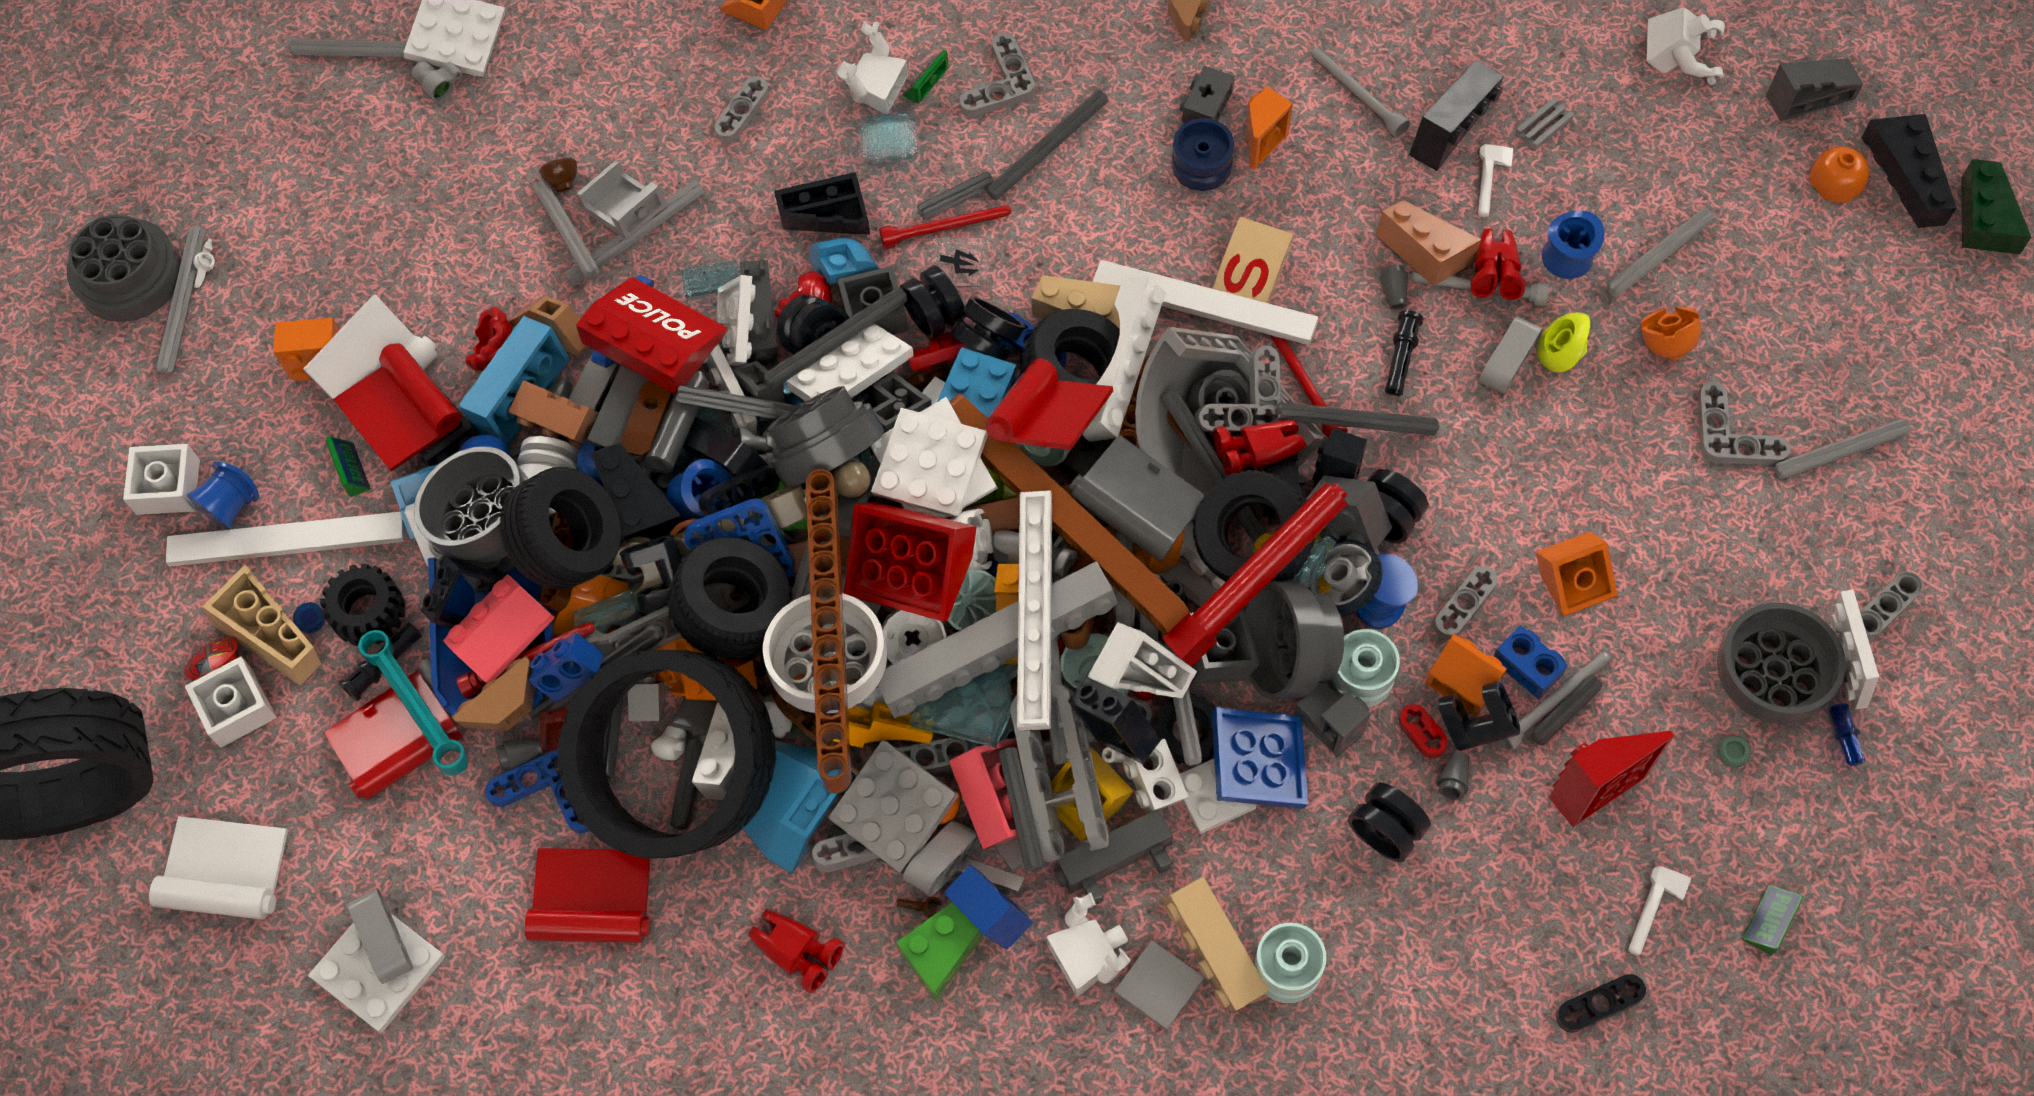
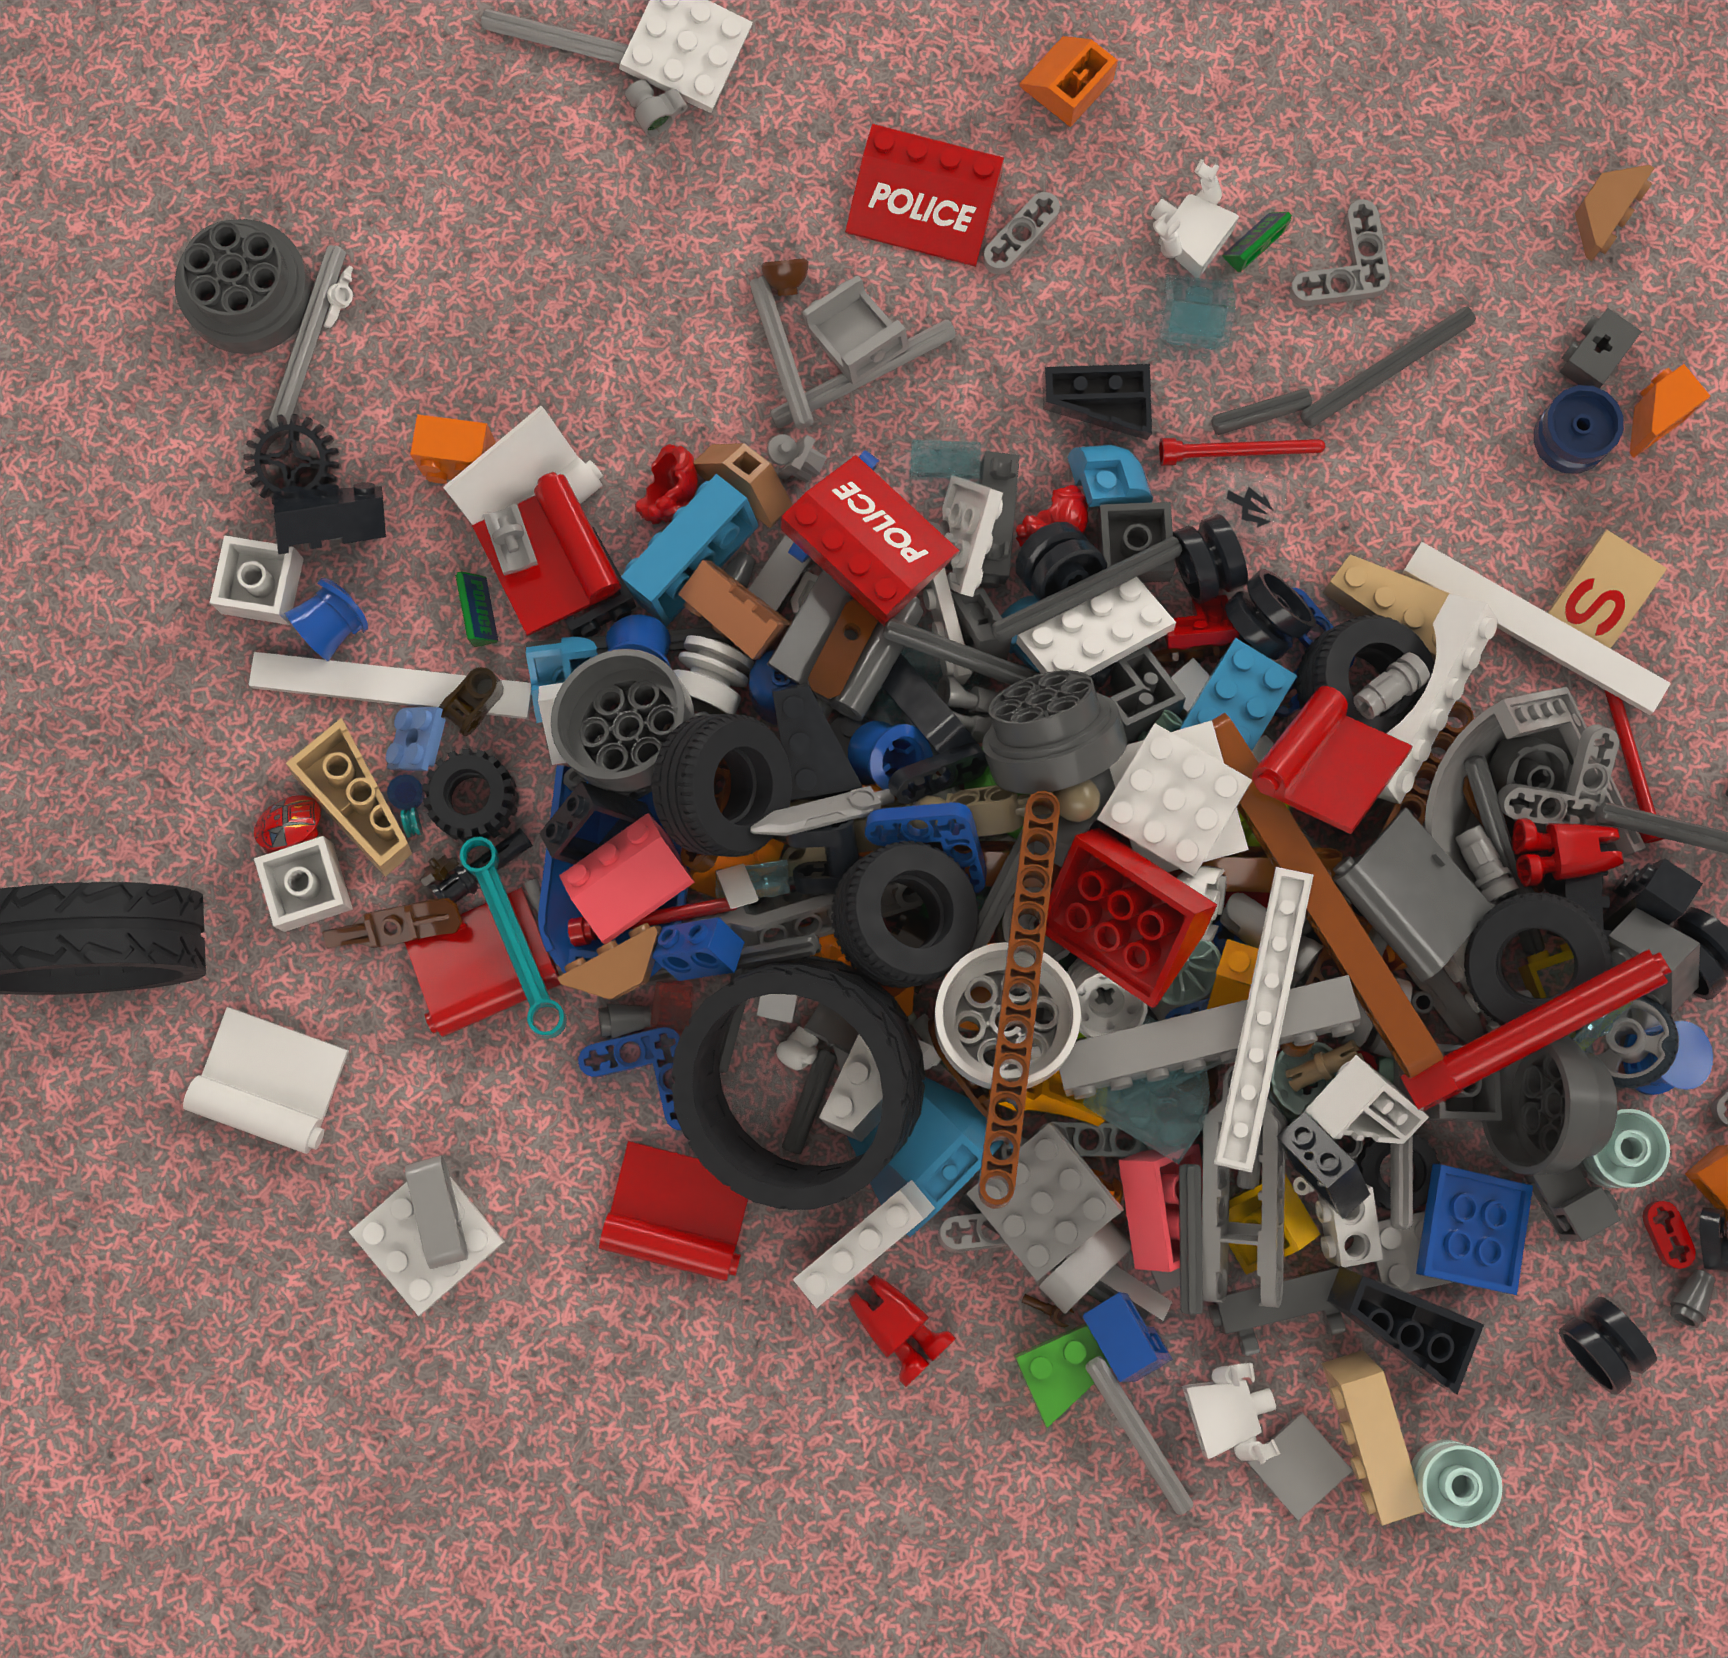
camera: 10 degrees right, 15 degrees up
none -> black gear [244,414,341,505]
none -> black wedge [274,482,386,555]
none -> reddish brown piece [322,898,462,949]
none -> medium blue piece [386,707,446,771]
none -> teal piece [400,807,423,838]
none -> dark brown piece [420,855,459,887]
none -> dark brown piece [439,667,504,736]
none -> light grey hips [483,503,538,576]
none -> white sticker [717,864,759,909]
none -> light grey piece [750,786,895,836]
none -> light grey hips [767,434,827,483]
none -> white arch [793,1180,935,1309]
none -> red slope [845,124,1004,267]
none -> light grey axle [1085,1356,1193,1515]
none -> tan pin [1285,1040,1363,1092]
none -> black wedge [1327,1266,1484,1395]
none -> light grey axle [1353,652,1430,719]
none -> light grey axle [1455,825,1519,903]

